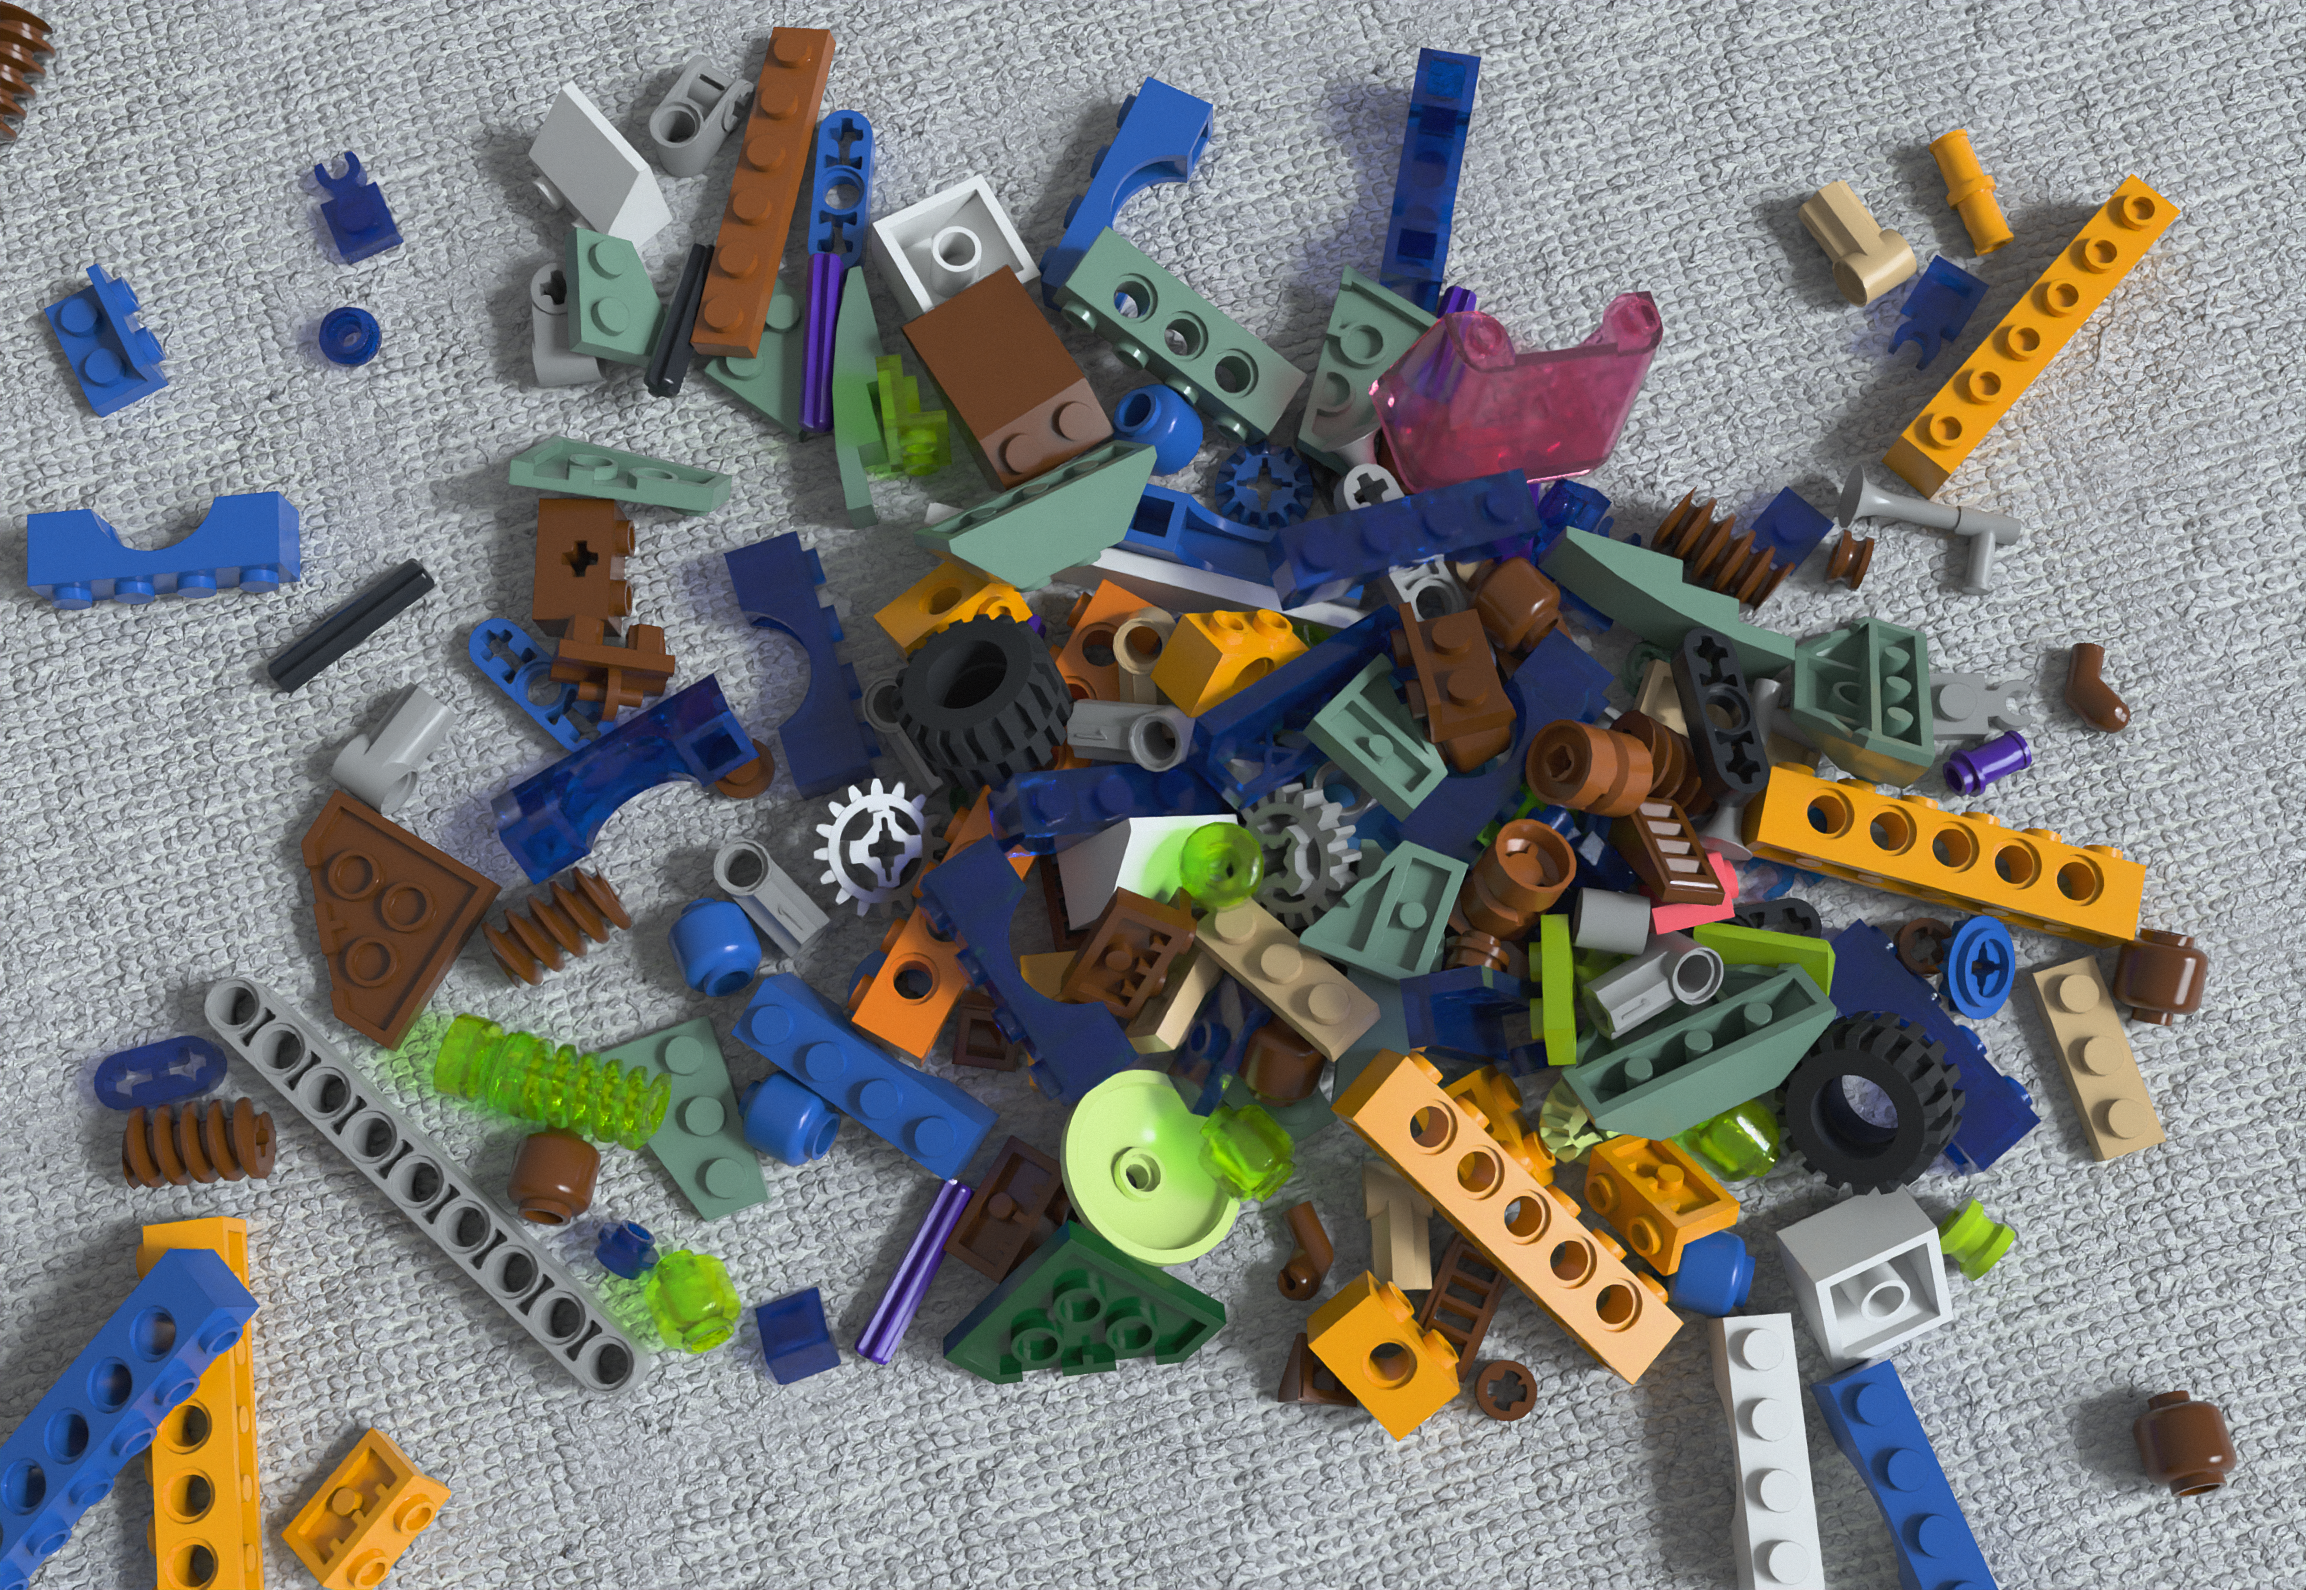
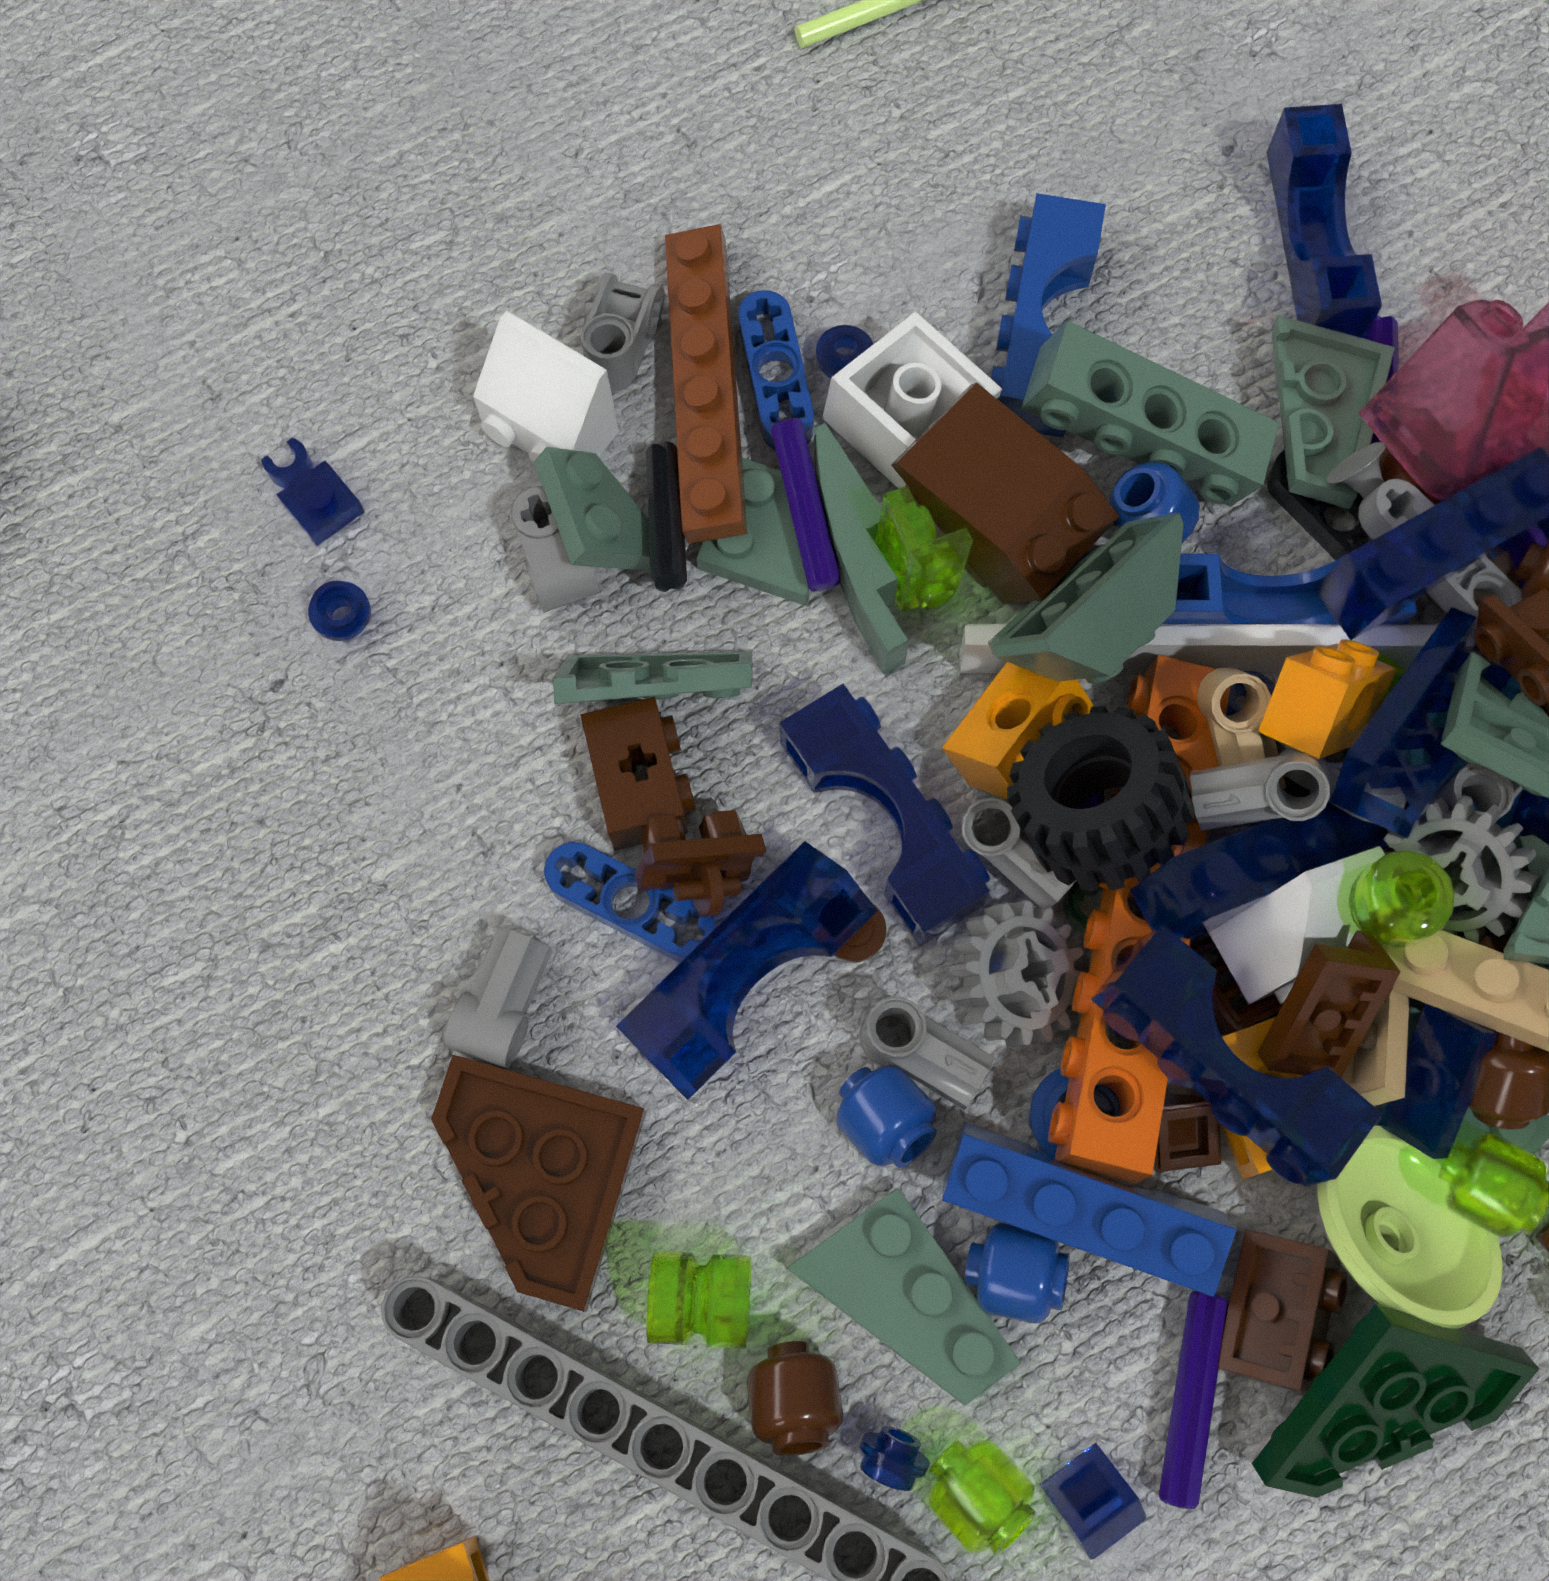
camera: 15 degrees left, 5 degrees down
blue arch [27,491,301,610] -> none
blue bracket [44,263,169,418] -> none
clear blue beam [94,1035,227,1113] -> none
reddish brown piece [122,1097,276,1190] -> none
black axle [267,558,435,693] -> none
reddish brown piece [481,863,632,989] -> none
clear neon green piece [518,1038,672,1151] -> none
blue gear [1215,439,1314,532] -> none
none -> clear blue plate [816,325,873,379]

